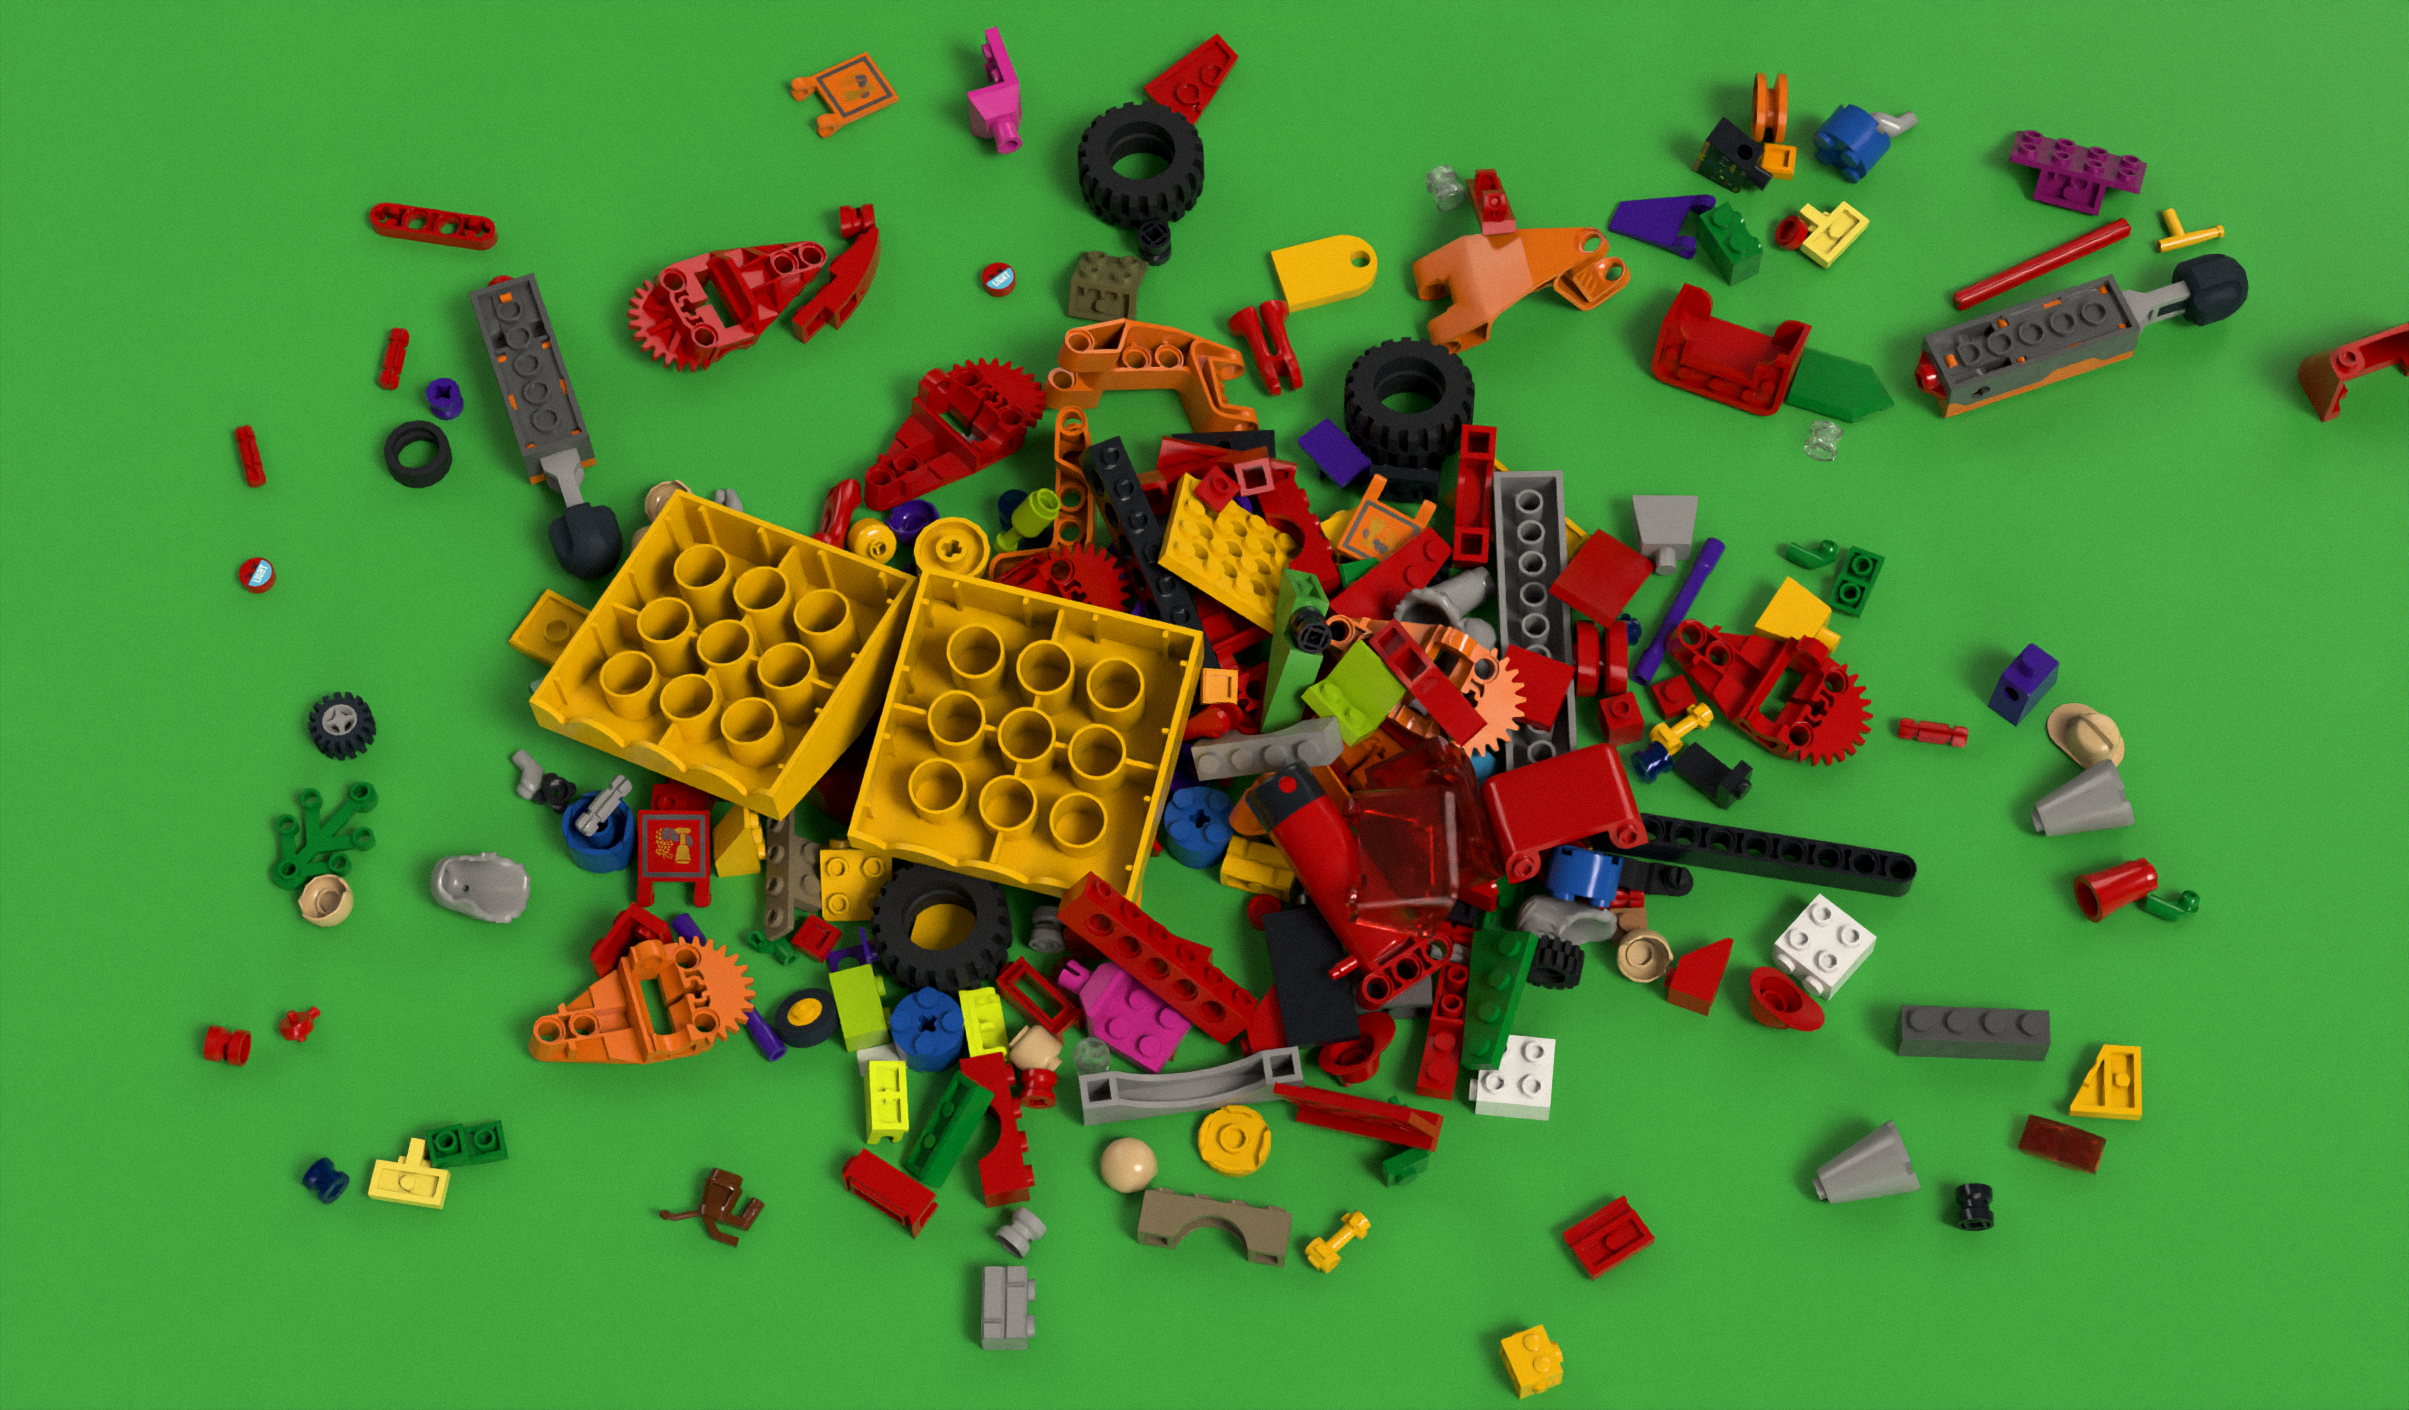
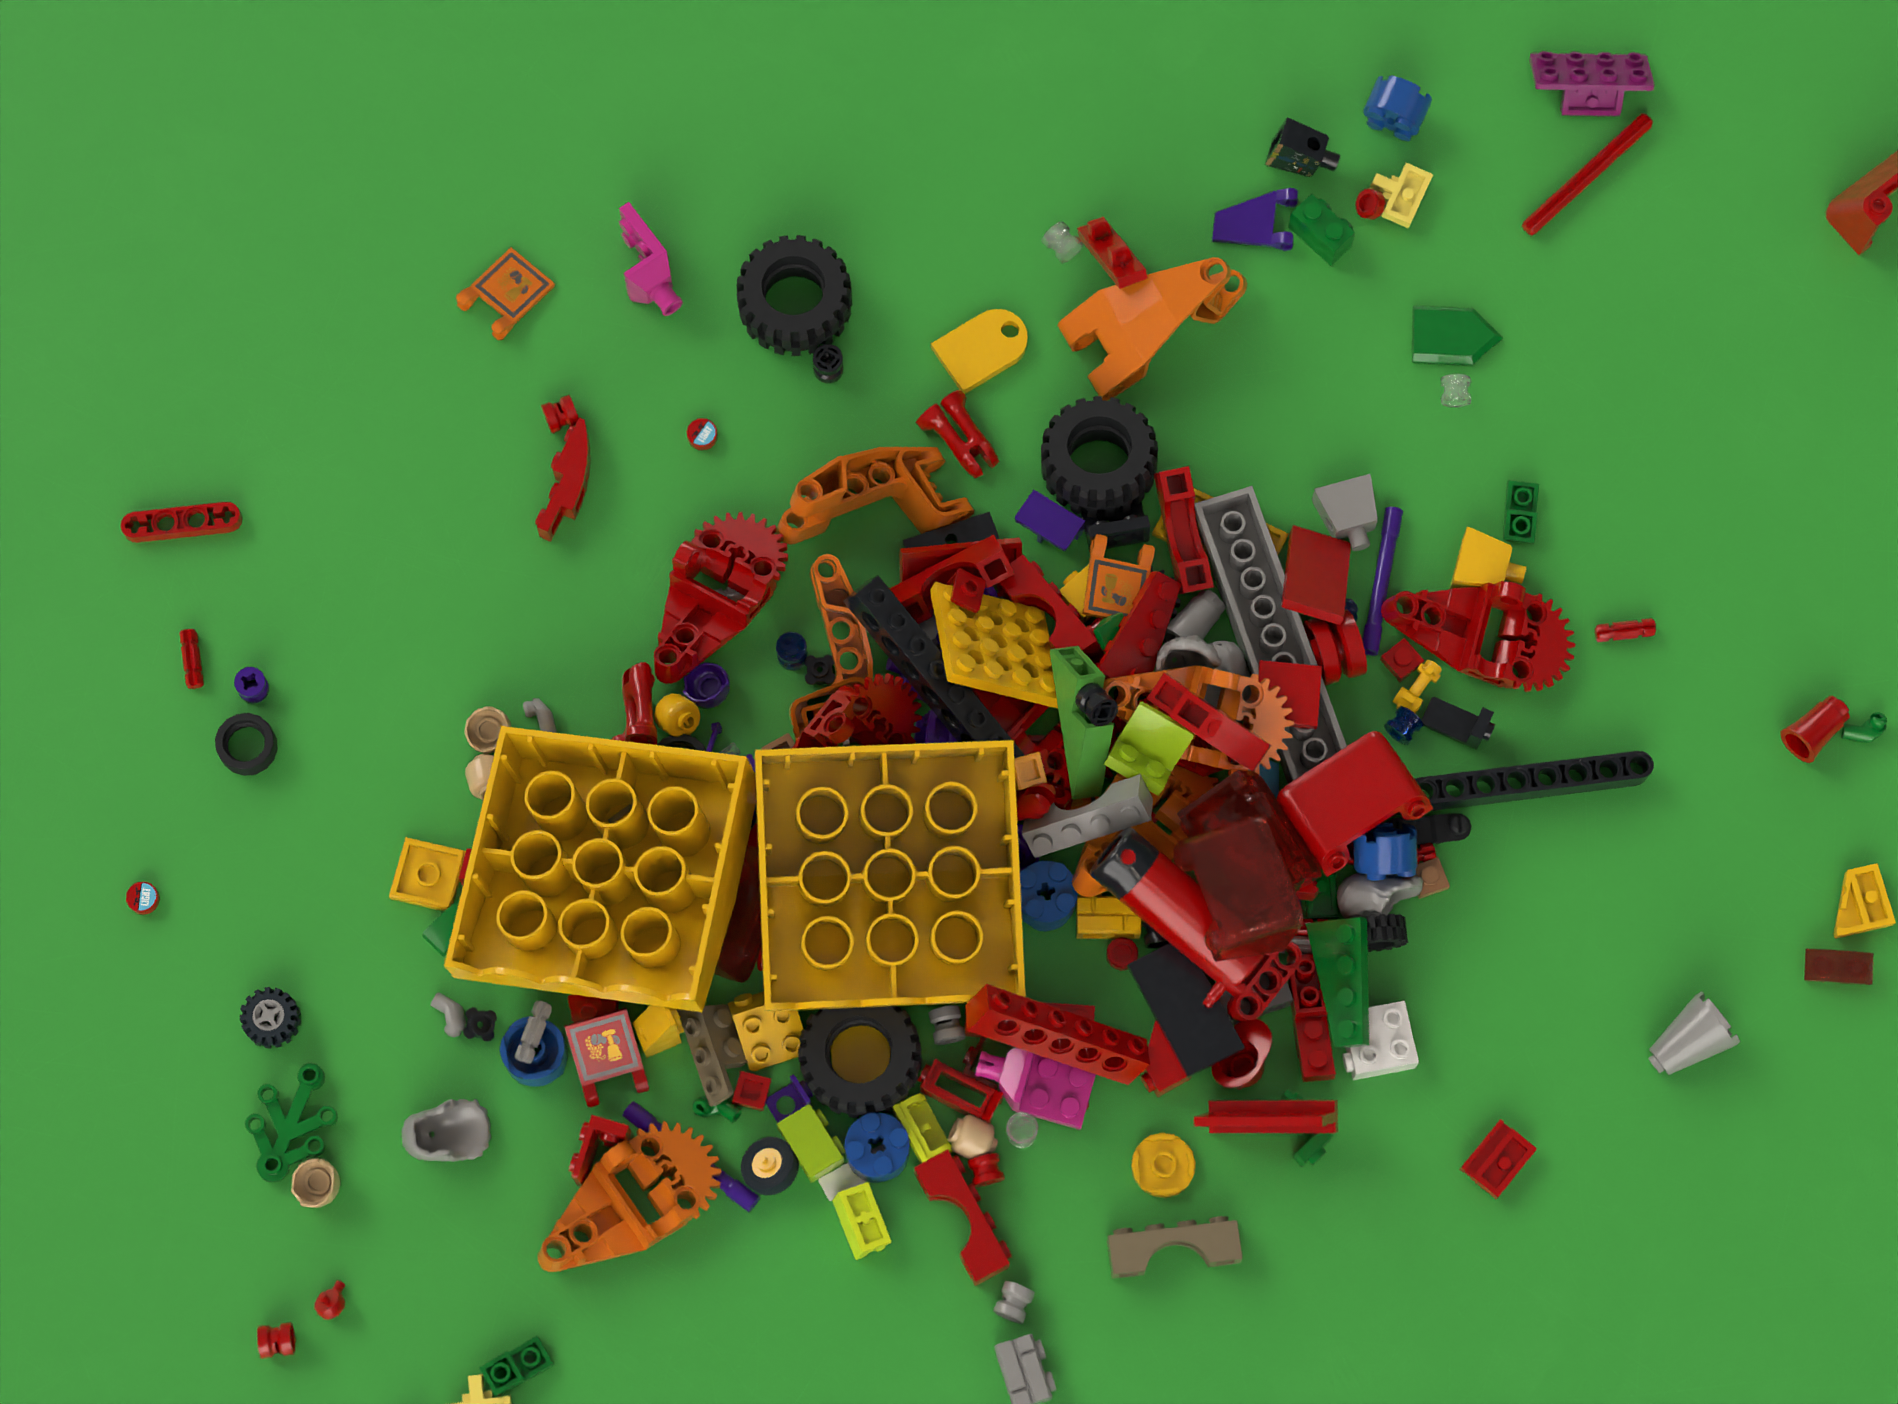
camera: 20 degrees left, 10 degrees up
red axle [234,425,267,488] -> none
dark grey piece [469,273,623,580] -> none
red connector [626,241,827,373] -> none
reddish brown piece [660,1168,765,1248] -> none
red window [842,1148,938,1240] -> none
green slope [902,1070,995,1188] -> none
yellow wheel [914,517,991,581] -> none
lime piece [993,488,1061,553] -> none
olive bracket [1068,251,1149,322] -> none
light grey arch [1078,1046,1303,1126] -> none
tan hair [1100,1137,1158,1194] -> none
red wing [1142,33,1238,126] -> none
yellow bar [1304,1210,1371,1274] -> none
yellow head [1499,1324,1563,1399] -> none
red brick [1597,691,1644,747] -> none
tan hair [1616,928,1673,983] -> none
red windscreen [1651,283,1813,416] -> none
red slope [1663,937,1734,1017] -> none
red piece [1748,966,1825,1032] -> none
orange wheel [1751,72,1788,143] -> none
light orange tile [1761,142,1797,180] -> none
white brick [1771,893,1877,1002] -> none
green arm [1785,540,1839,570] -> none
light grey arm [1870,110,1918,138] -> none
dark grey brick [1896,1005,2051,1061] -> none
dark grey piece [1914,254,2249,419] -> none
black wheel [1955,1183,1994,1231] -> none
dark purple torso [1988,643,2059,727] -> none
light grey cone [2029,758,2135,837] -> none
tan piece [2047,703,2125,770] -> none
yellow piece [2156,208,2225,253] -> none

